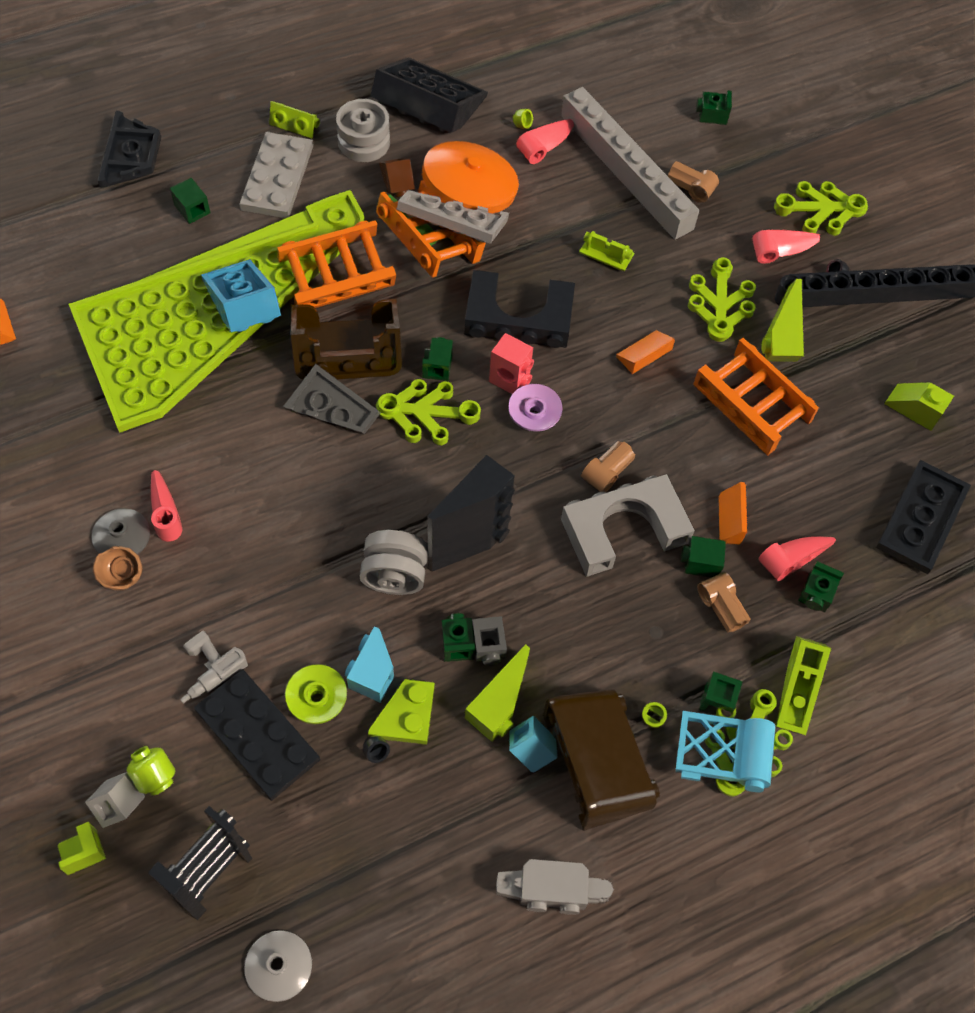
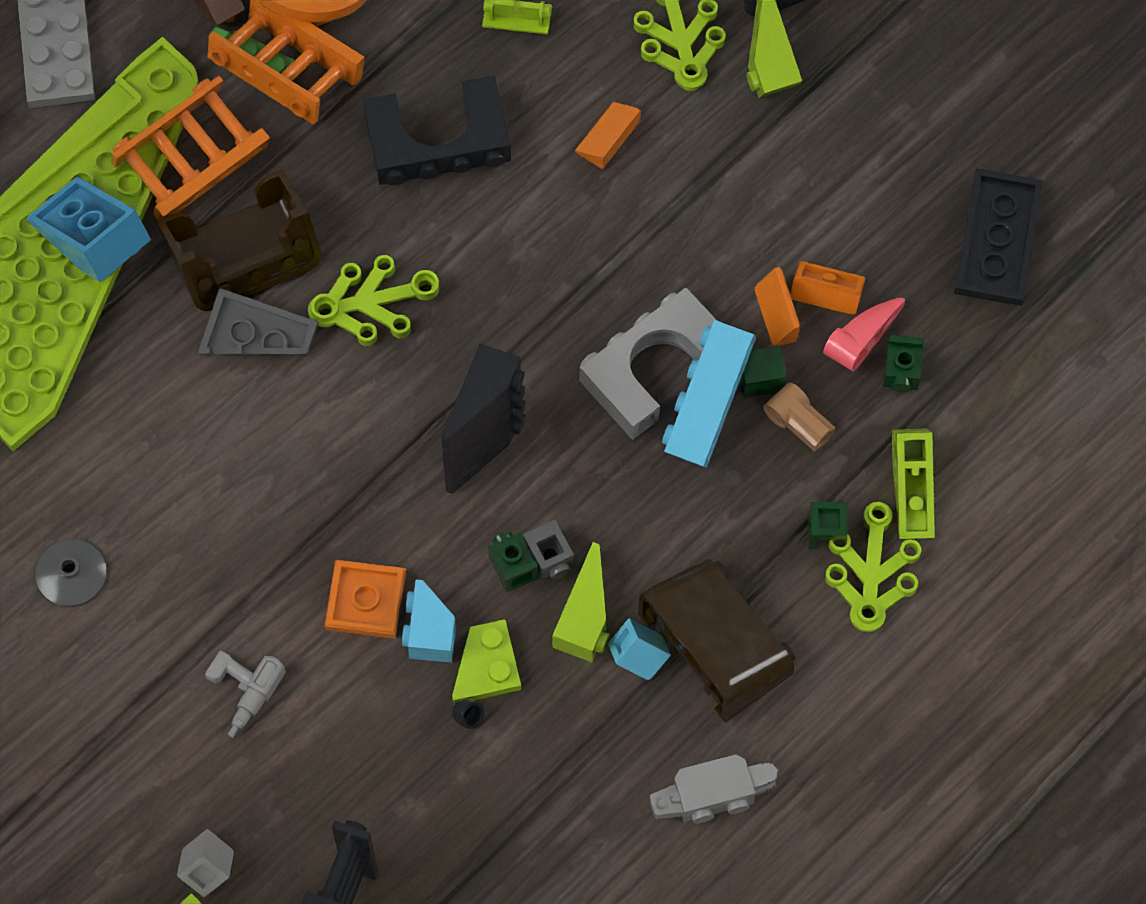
camera: 15 degrees left, 5 degrees up
medium nougat hair [93,546,143,591] -> none
lime head [126,746,175,796] -> none
coral piece [151,470,182,542] -> none
black plate [194,669,320,801] -> none
lime dish [285,665,347,724] -> none
light grey wheel [359,530,428,595] -> none
light grey wing [397,190,509,244] -> none
dark green brick [422,337,453,381] -> none
coral brick [489,333,534,394] -> none
lavender dish [508,384,562,431] -> none
medium nougat piece [581,441,635,492] -> none
lime hinge [642,702,667,728] -> none
medium azure piece [675,711,775,793] -> none
orange fence [693,338,819,456] -> none
lime slope [884,382,954,431] -> none
none -> orange tile [325,560,406,639]
none -> medium azure brick [662,320,756,468]
none -> orange slope [790,261,866,315]

